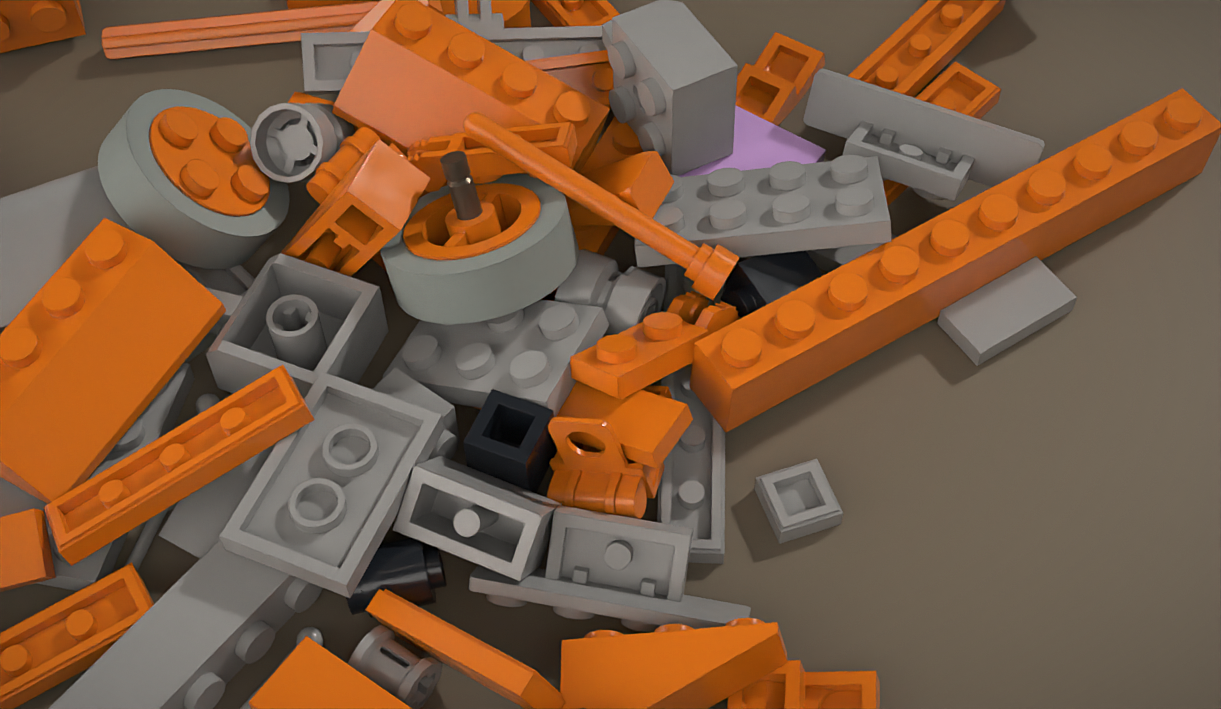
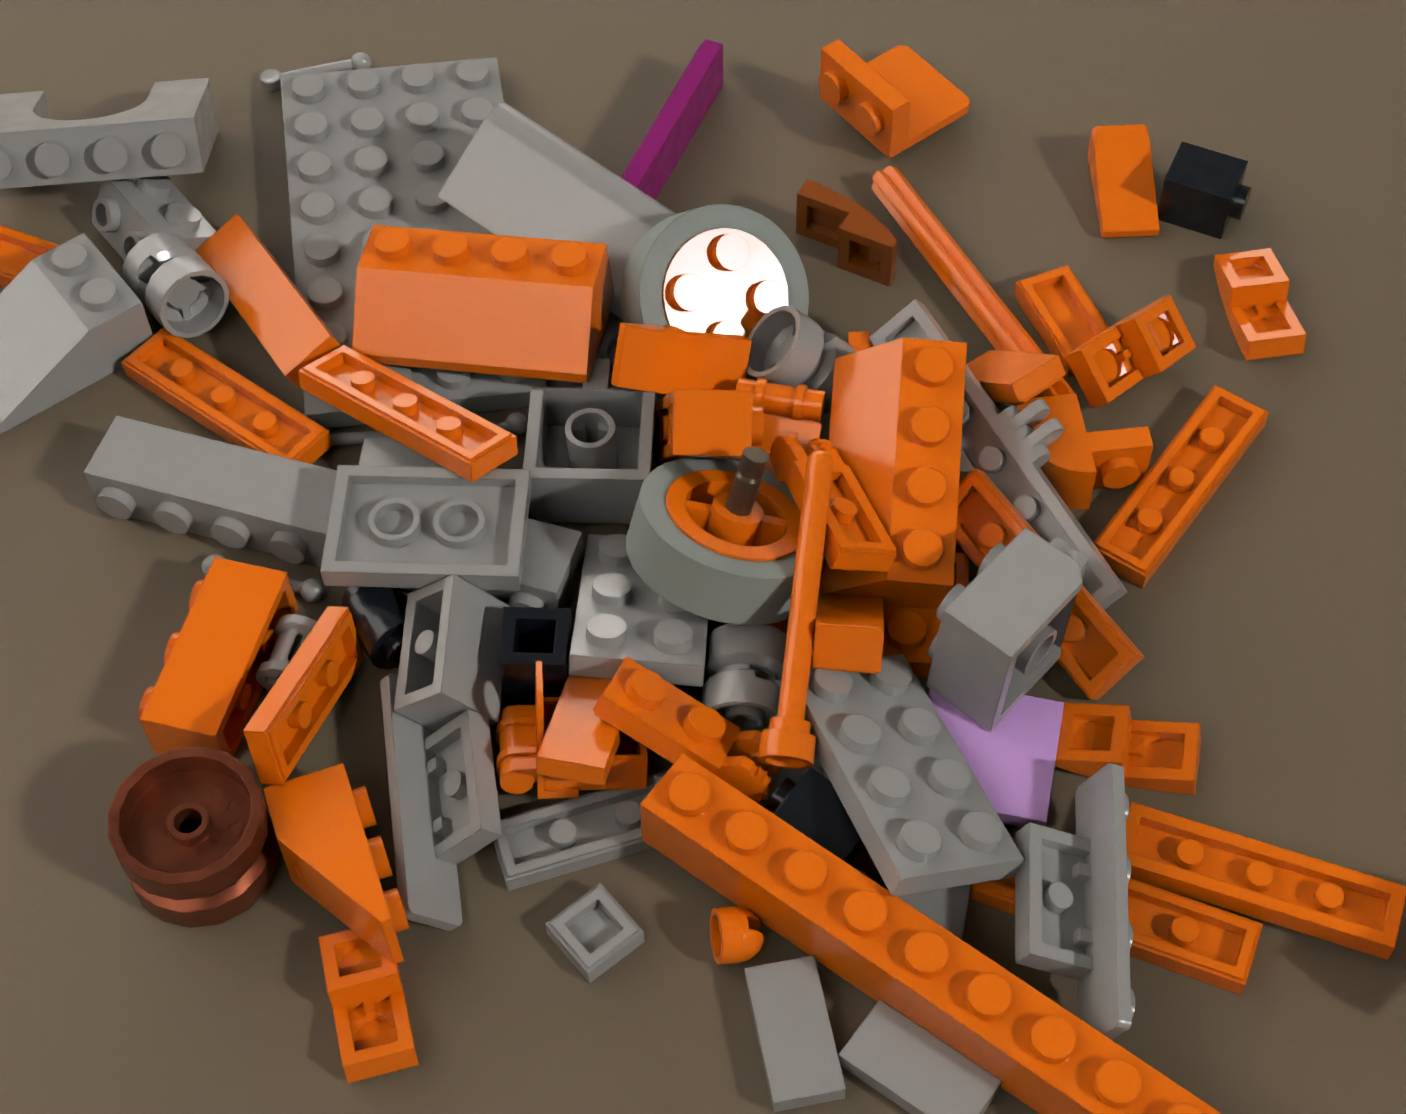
camera: 70 degrees right, 0 degrees up
none -> orange slope [611,322,752,394]
none -> orange hinge [710,906,764,965]
none -> light grey tile [744,955,846,1112]
none -> dark orange slope [796,179,897,287]

